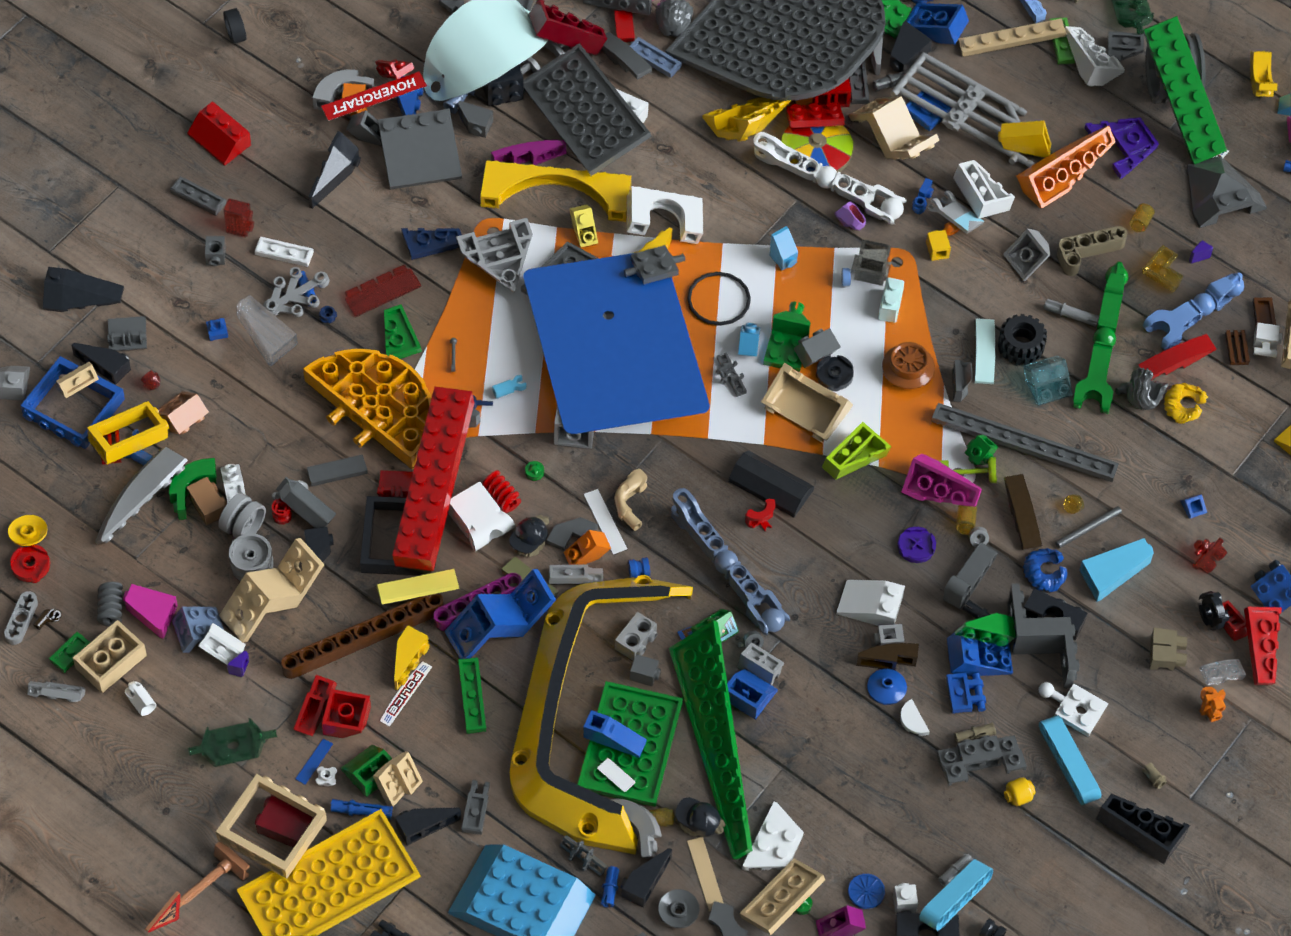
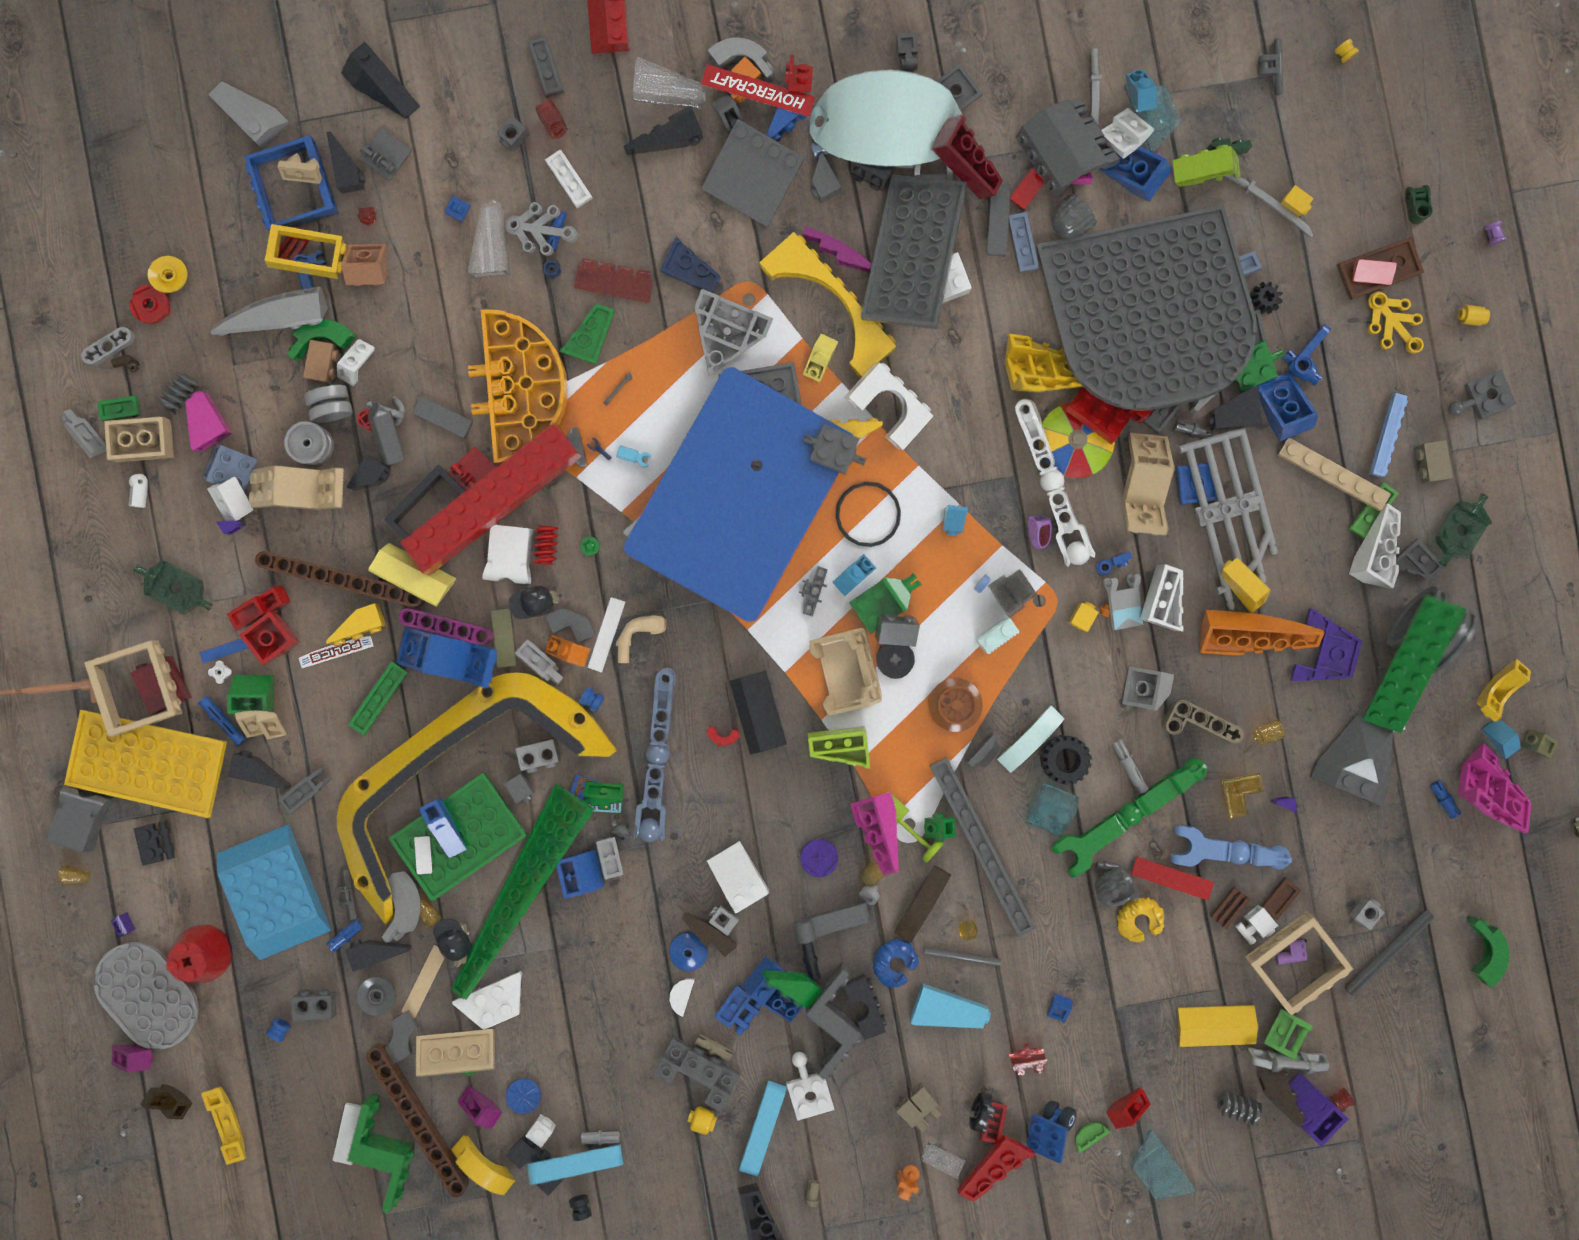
camera: 45 degrees right, 30 degrees up
none -> clear slope [632,57,707,109]

